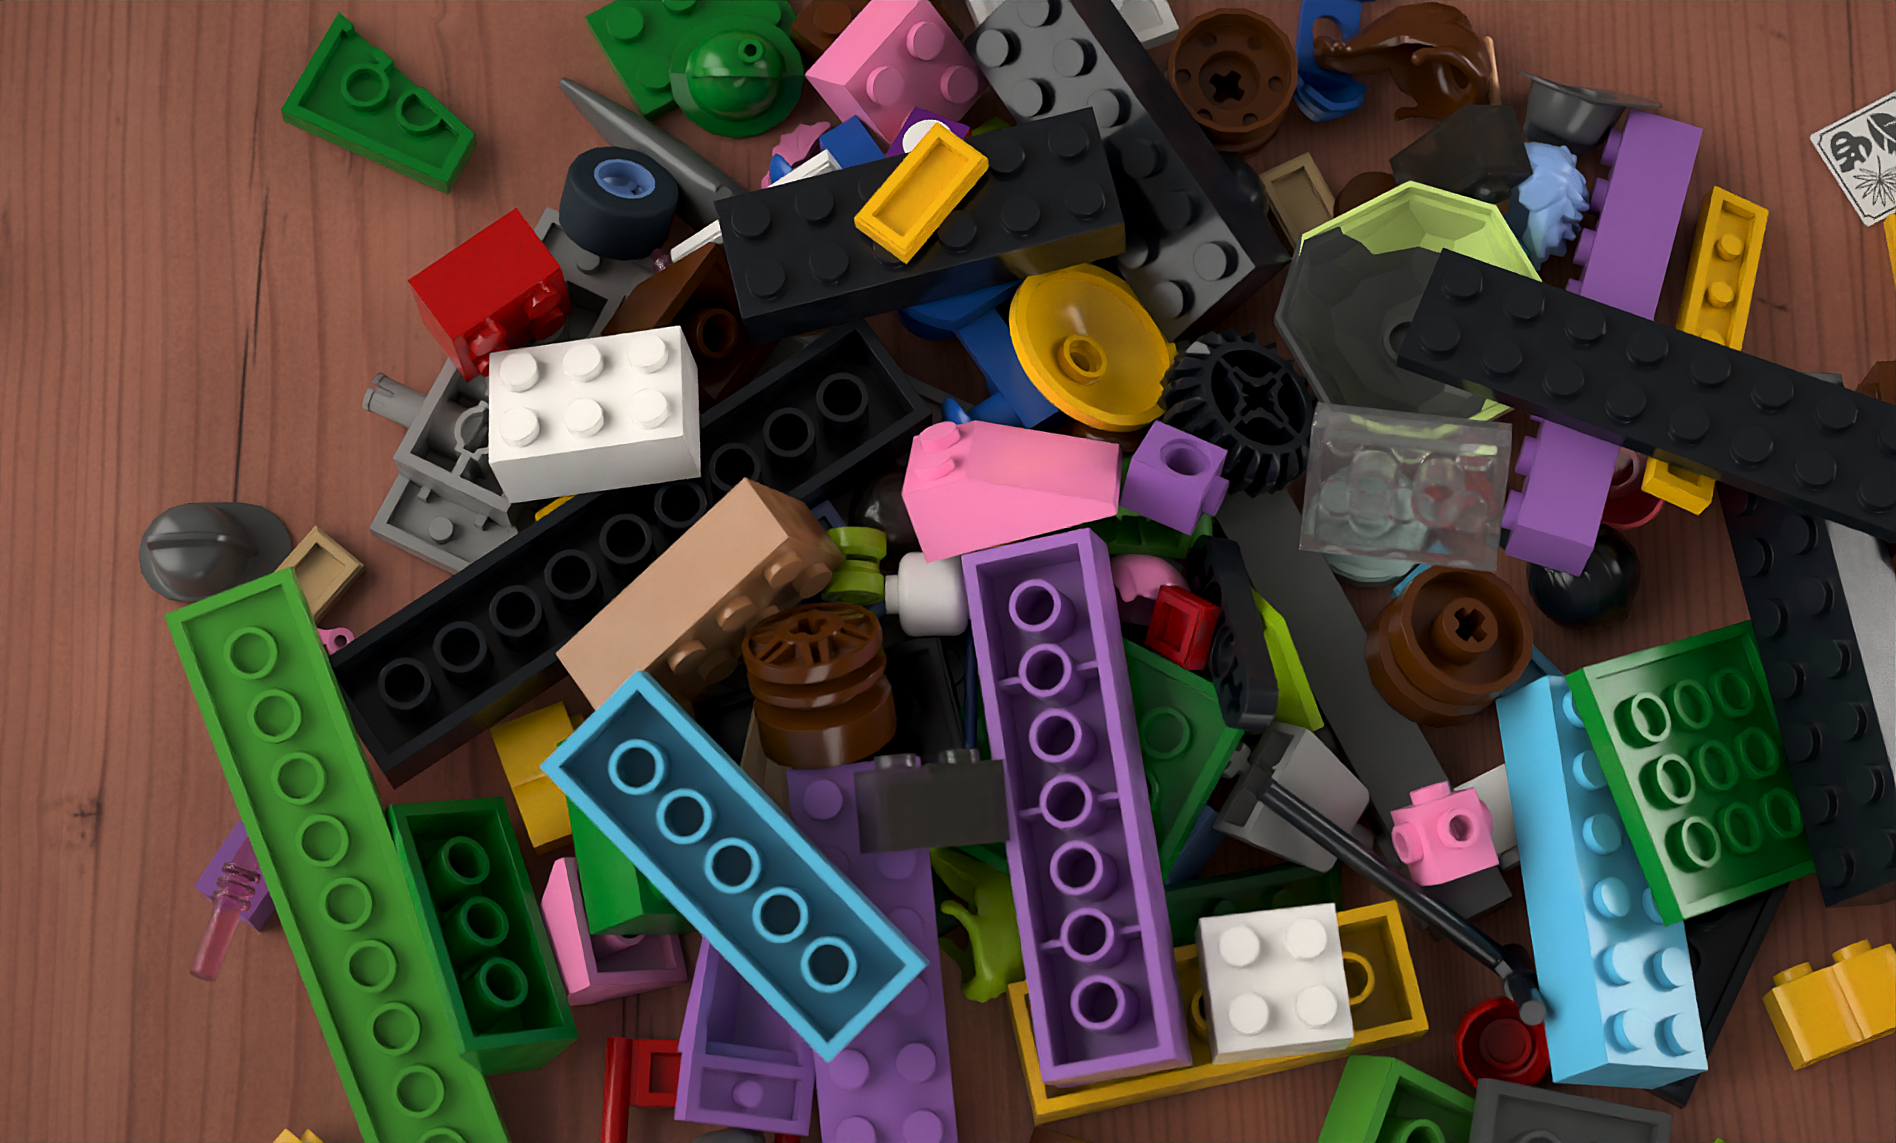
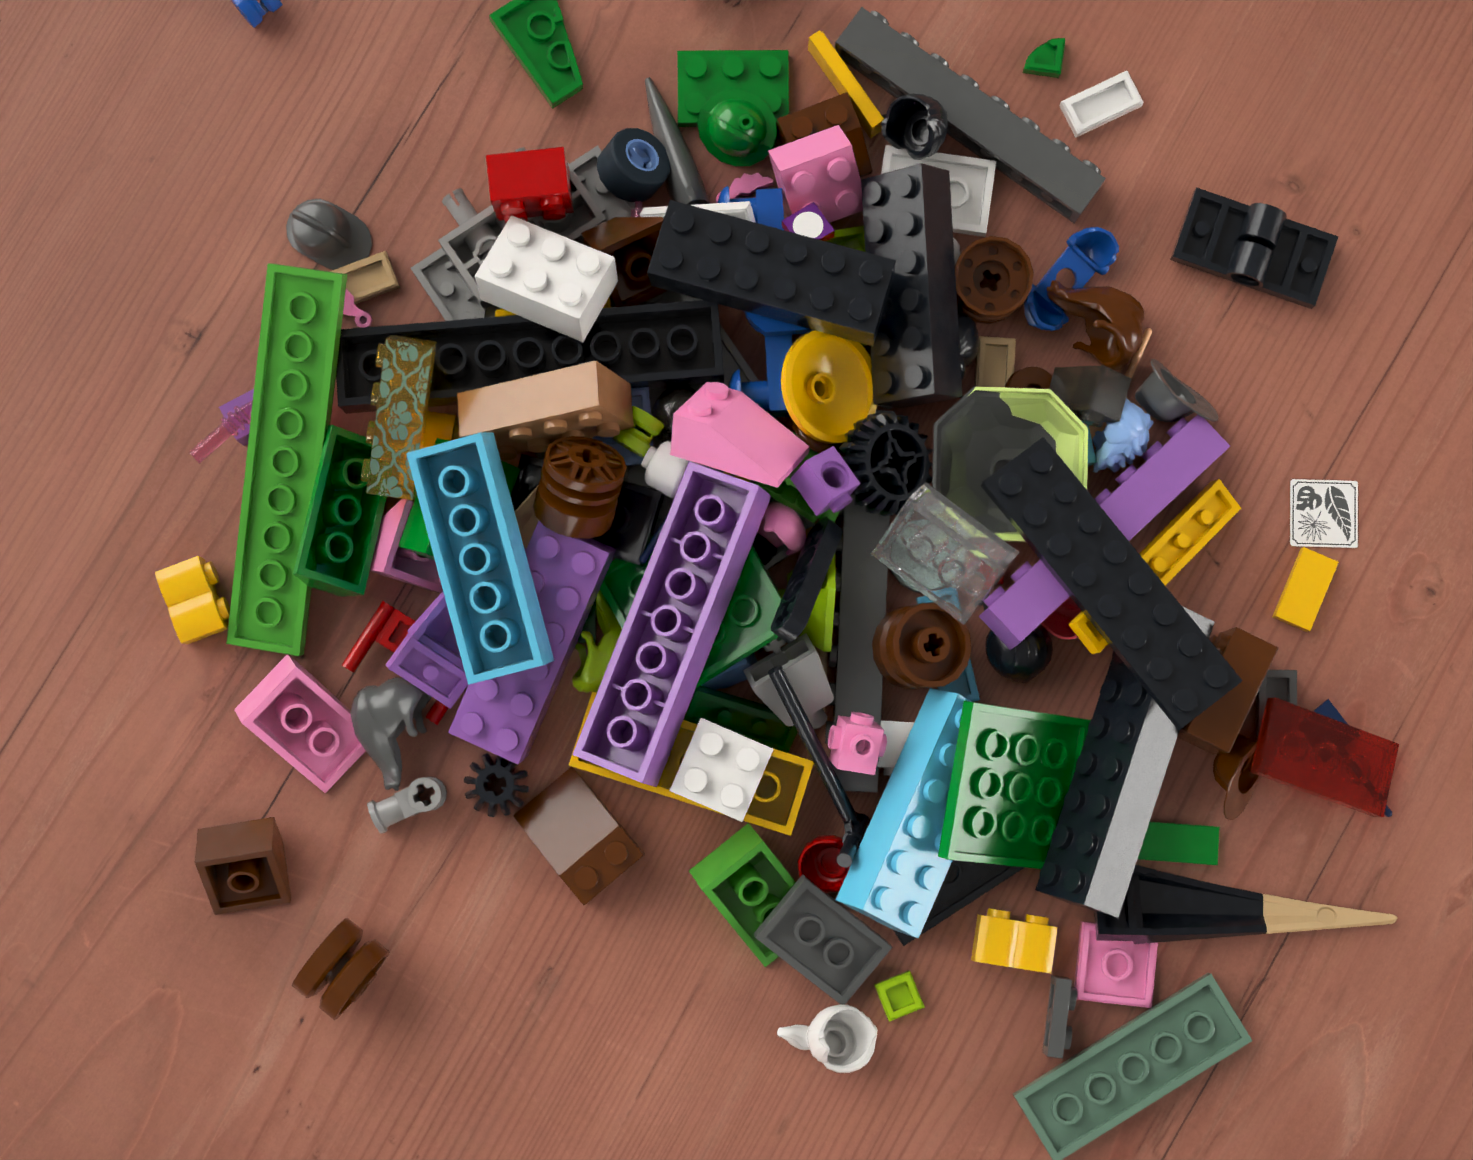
camera: 30 degrees right, 10 degrees up
clear smoke brick [853,748,1010,854] -> none
yellow tile [854,122,989,264] -> none
red tile [1144,585,1221,670] -> none
none -> clear yellow brick [361,335,437,500]

